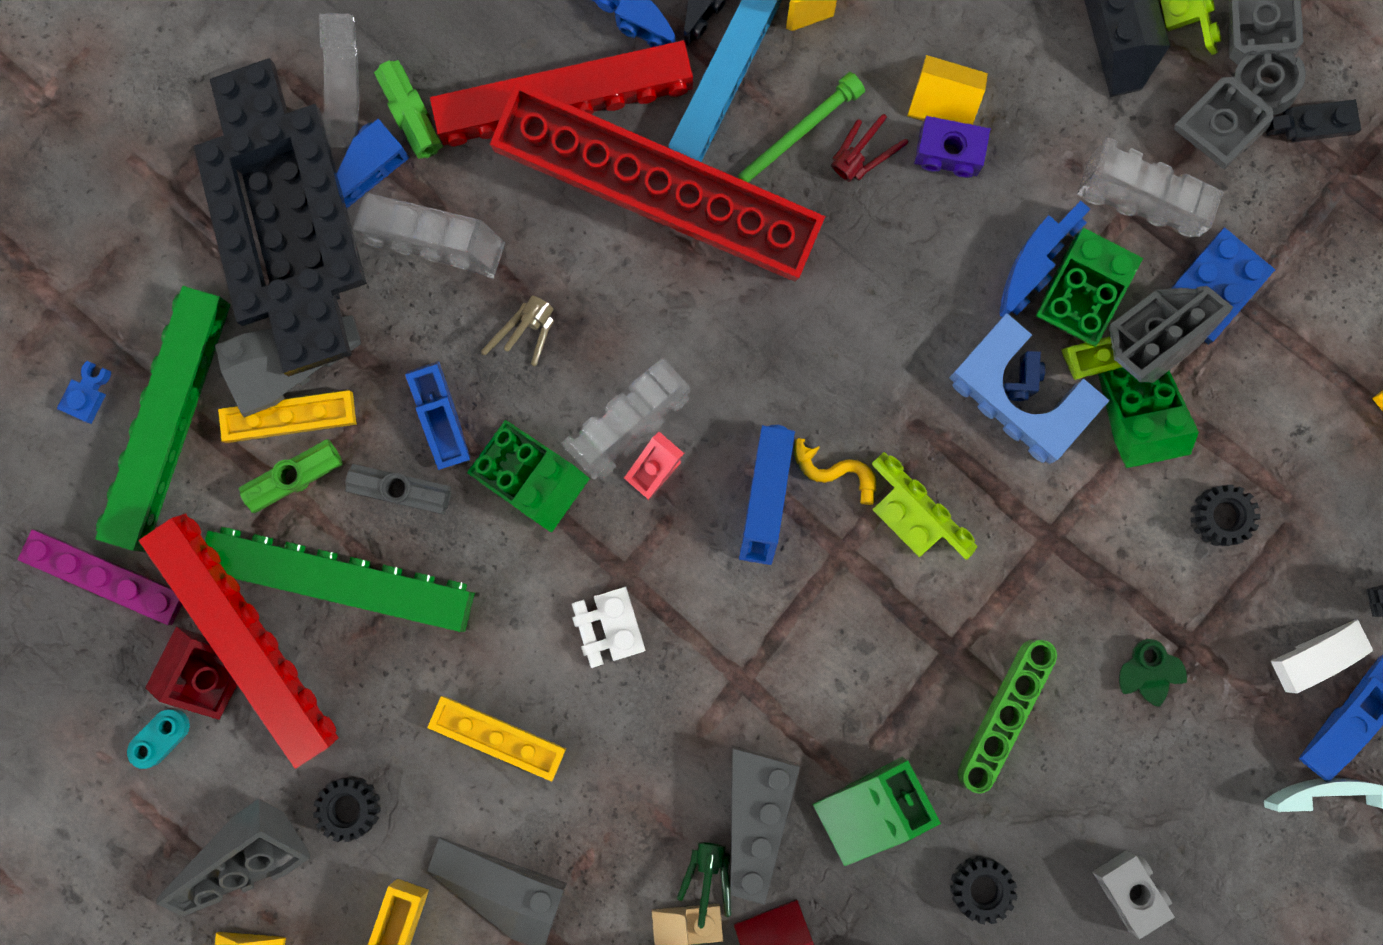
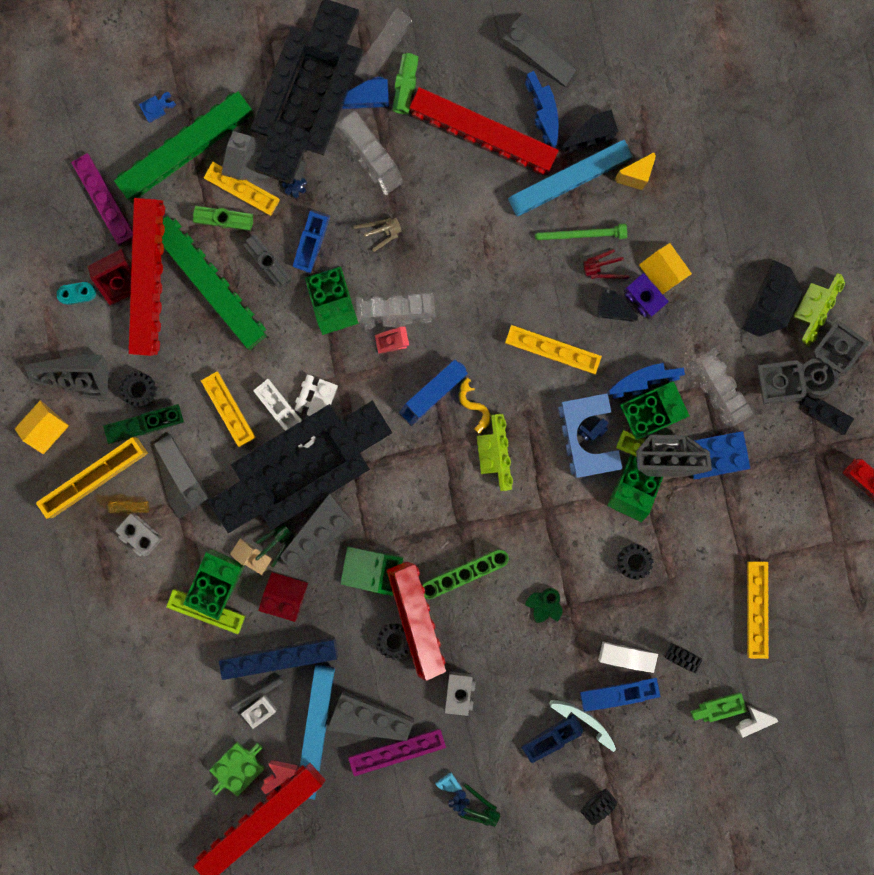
camera: 35 degrees right, 5 degrees up
red brick [490,82,826,282] -> none
none -> dark green slope [103,404,184,445]
none -> black piece [208,400,393,534]
none -> white slope [253,379,316,449]
none -> dark blue plant [282,178,307,198]
none -> brick [387,561,446,681]
none -> yellow plate [505,325,602,375]
none -> dark blue slope [521,714,584,764]
none -> black slope [597,290,638,322]

